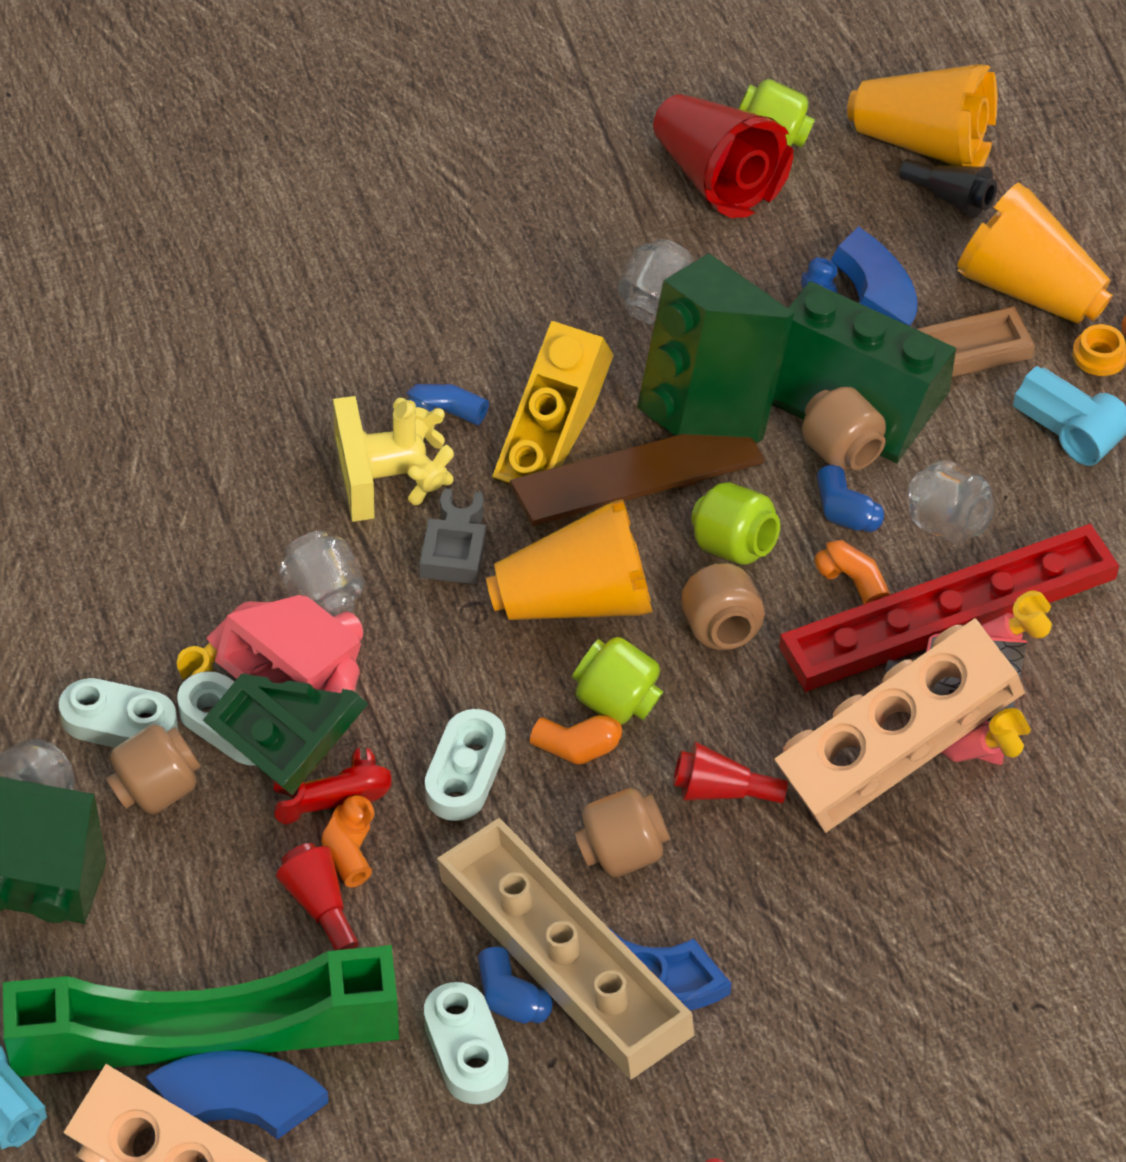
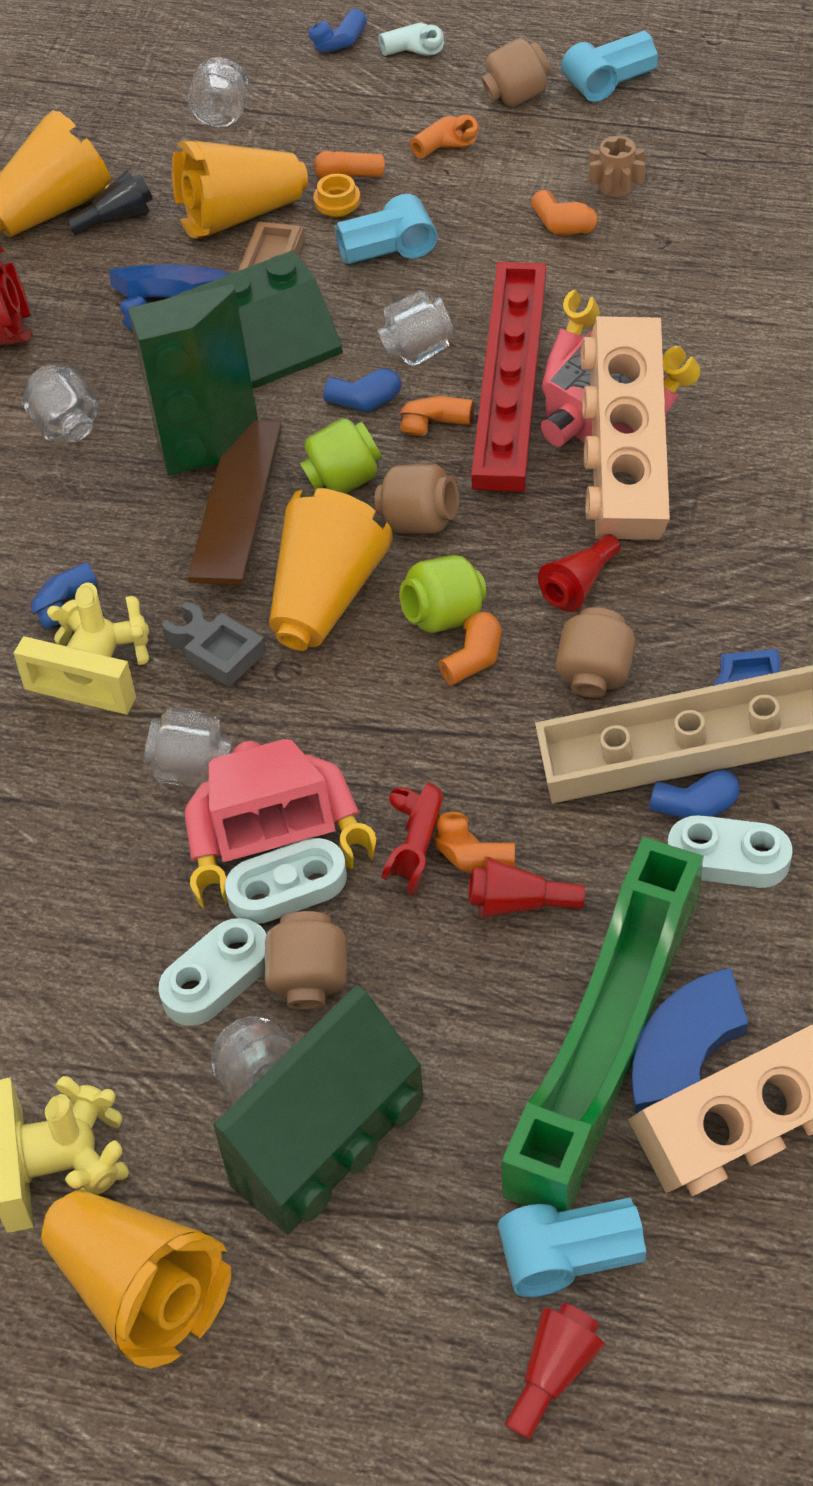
camera: 55 degrees left, 0 degrees up
dark green wing [202,674,368,795] -> none
light aqua plate [425,709,506,821] -> none
yellow slope [492,321,614,484] -> none
medium nougat head [802,387,886,470] -> none

